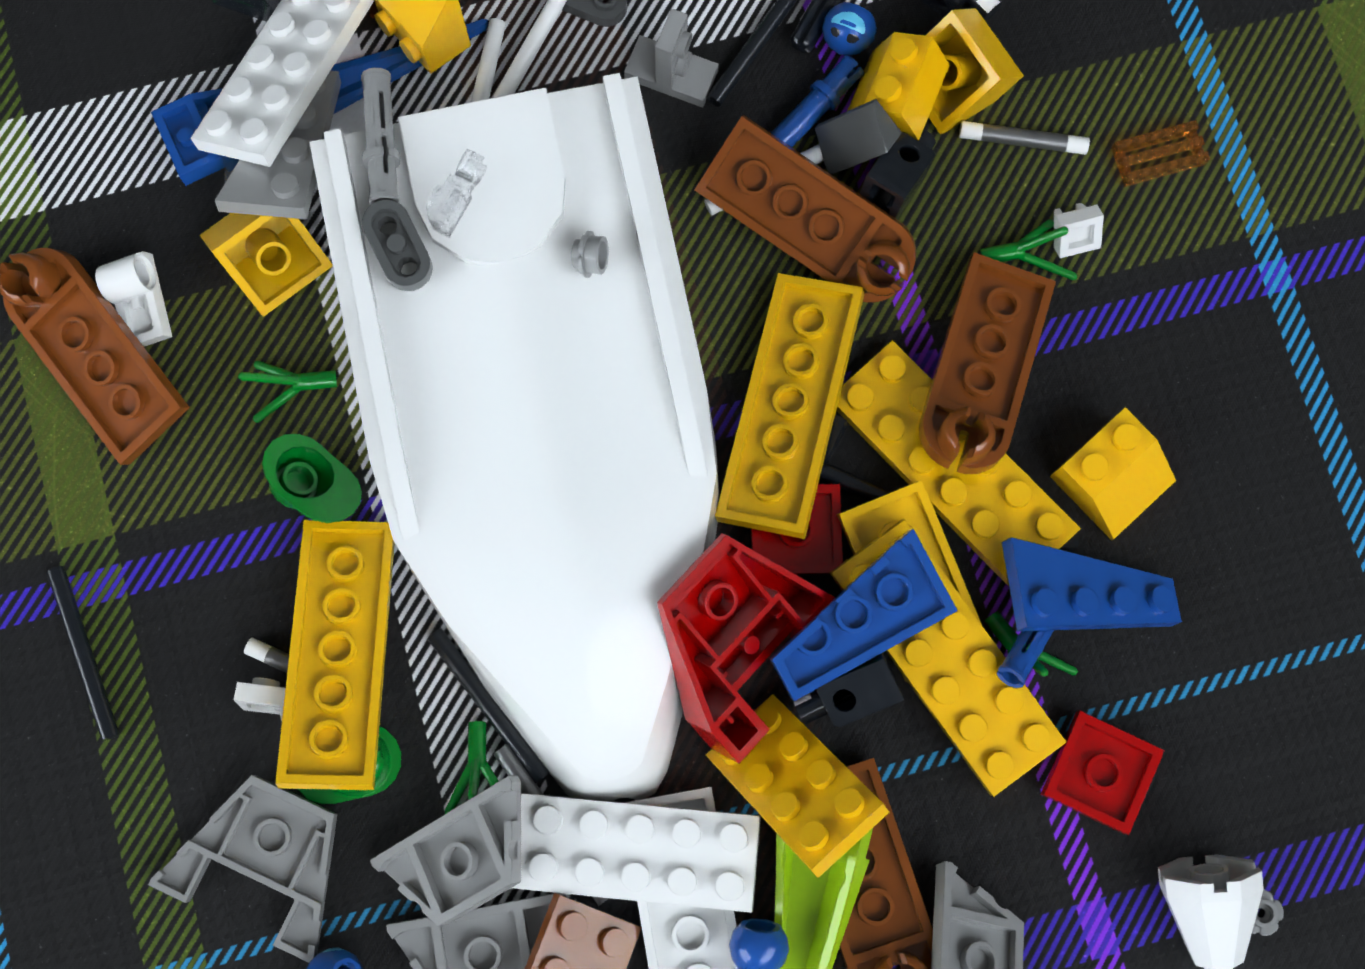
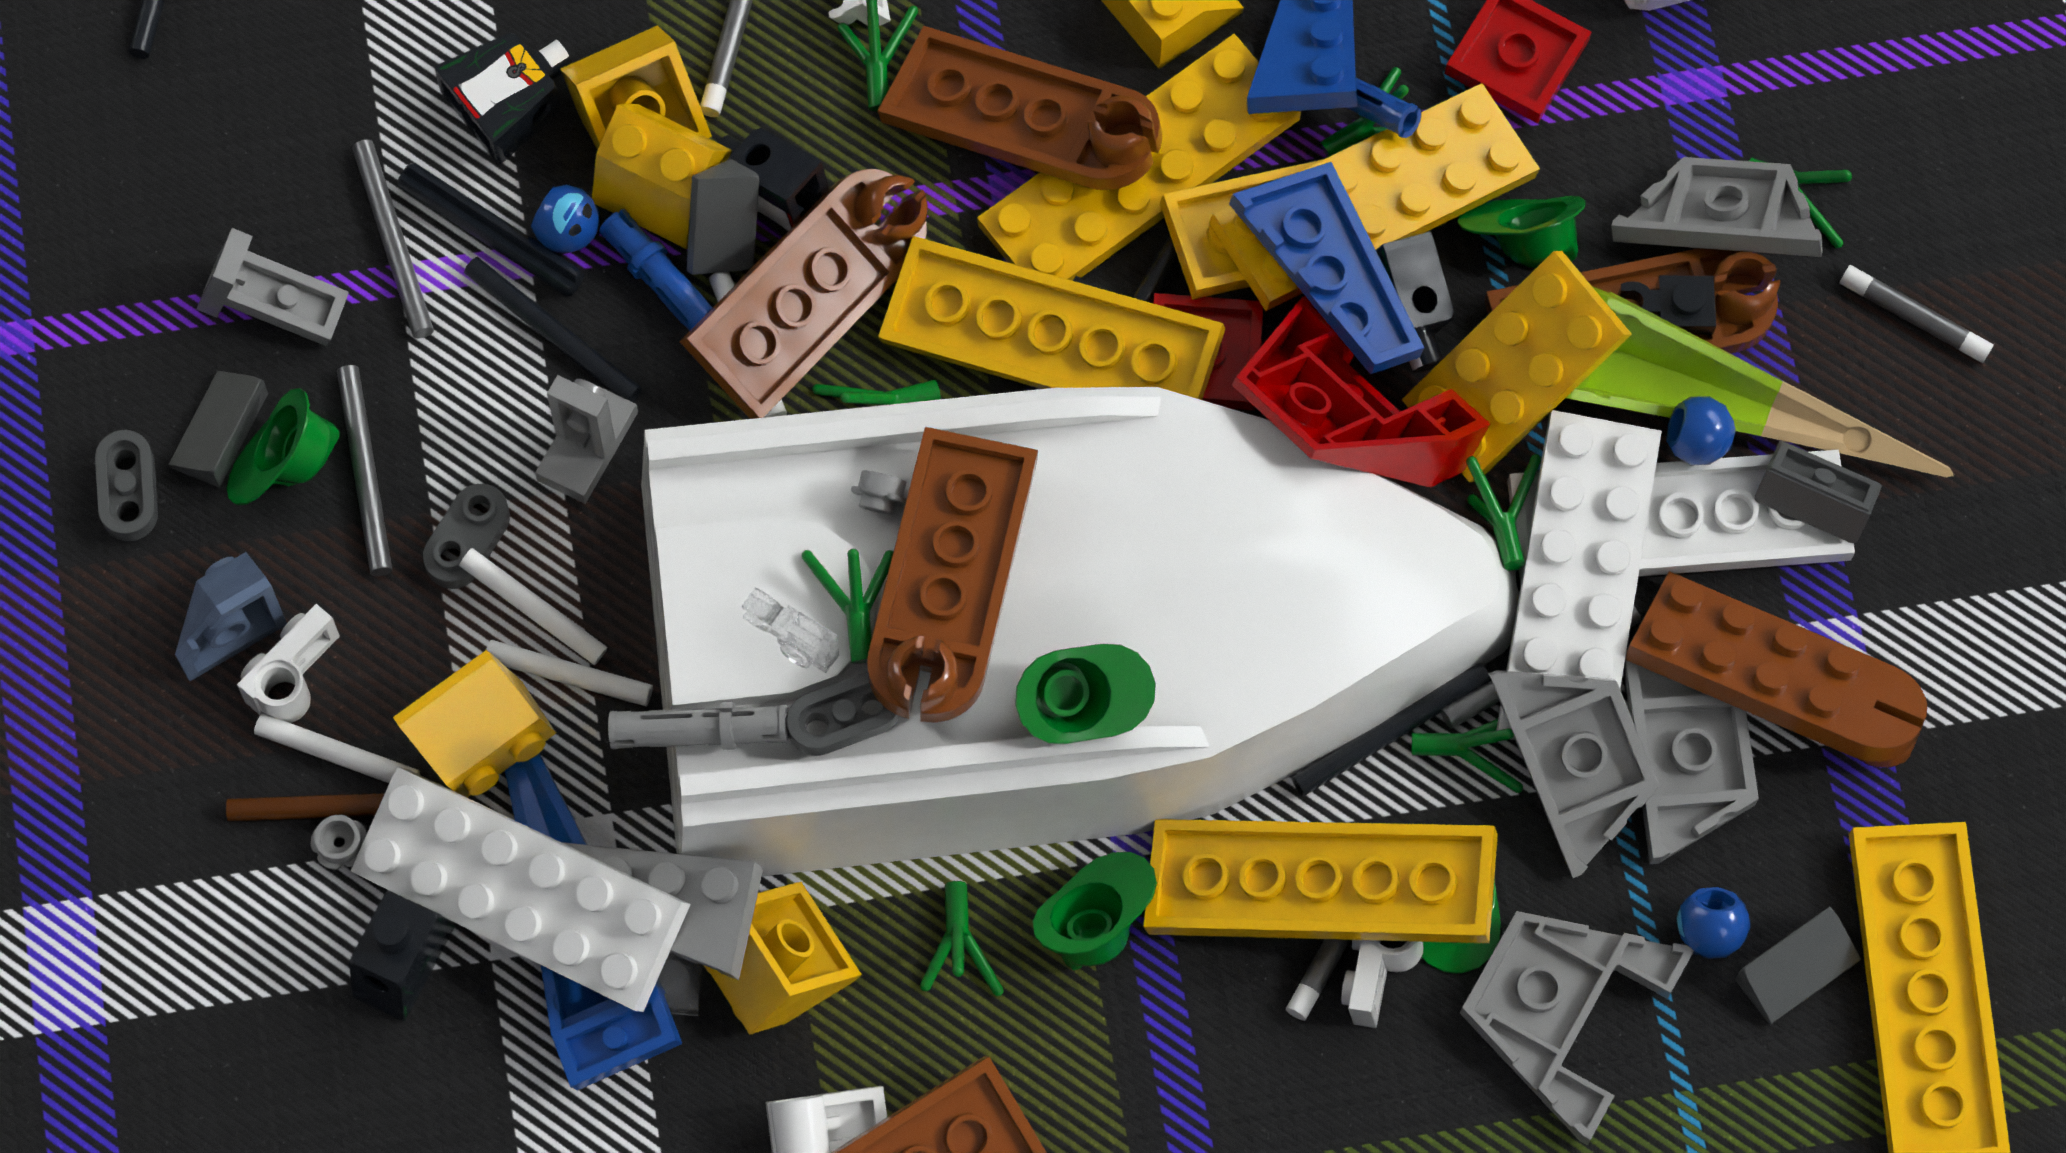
camera: 85 degrees left, 10 degrees down
none -> green plant [801,548,894,664]
none -> green plant [812,380,941,405]
none -> dark orange plate [867,427,1038,723]
none -> green piece [1015,644,1156,744]
none -> green piece [1457,196,1586,268]
none -> green plant [1466,454,1542,571]
none -> black plate [1618,275,1716,335]

